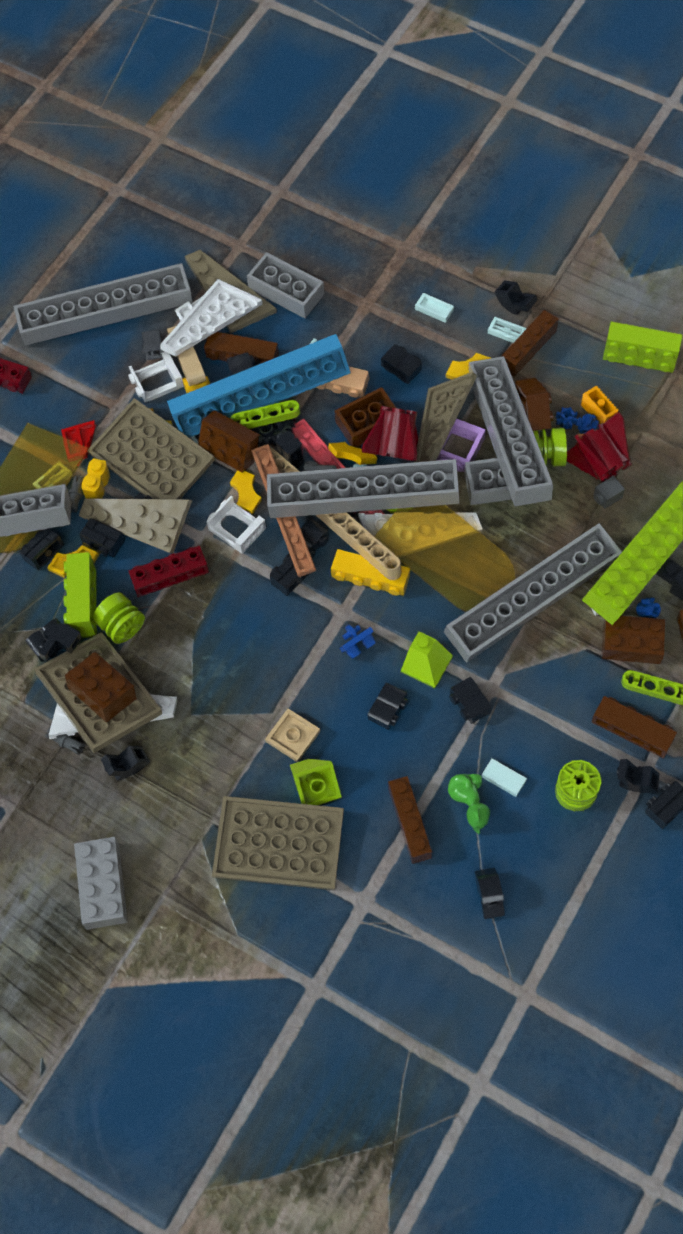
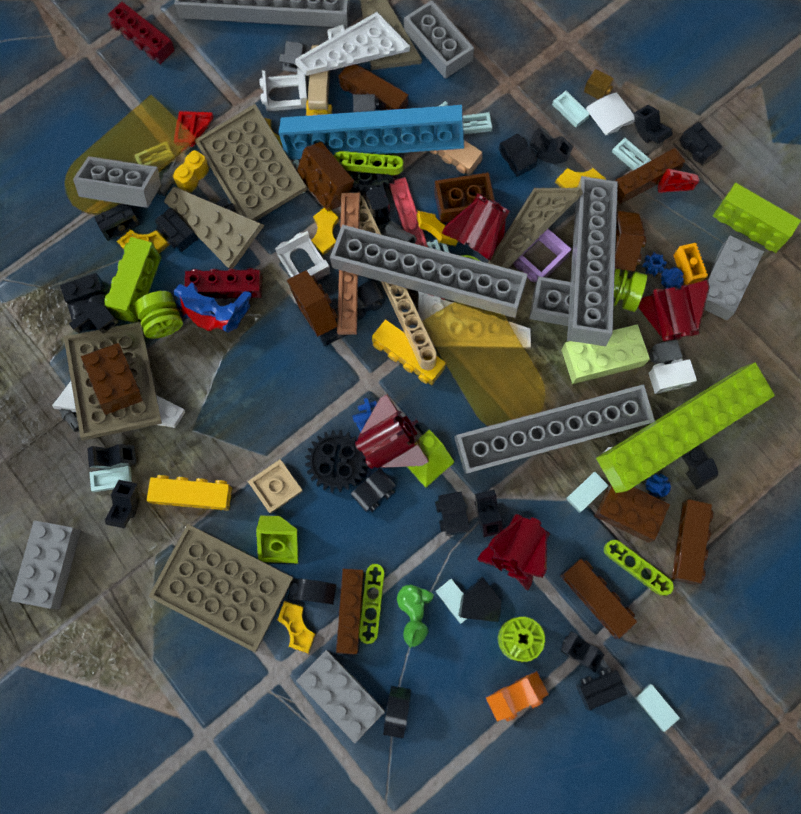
camera: 15 degrees right, 10 degrees up
none -> black brick [60,273,107,305]
none -> light aqua tile [89,466,132,493]
none -> black brick [105,480,139,529]
none -> yellow brick [147,475,232,511]
none -> blue hips [174,283,251,333]
none -> yellow tile [277,601,316,654]
none -> reddish brown brick [287,270,338,337]
none -> black brick [288,579,336,605]
none -> light grey brick [296,650,385,743]
none -> black gear [305,430,368,493]
none -> dark red brick [355,394,429,468]
none -> lime beam [359,564,384,644]
none -> black slope [458,577,501,622]
none -> light aqua tile [463,112,492,135]
none -> black brick [474,490,503,537]
none -> dark red brick [477,514,550,590]
none -> orange brick [486,671,549,722]
none -> black brick [529,128,574,164]
none -> yellowish green brick [561,324,650,384]
none -> light aqua tile [566,472,608,513]
none -> pearl gold brick [584,69,614,100]
none -> white slope [586,92,635,135]
none -> white brick [648,359,697,394]
none -> red wing [657,169,699,193]
none -> black brick [679,122,723,166]
none -> light grey brick [704,236,764,321]

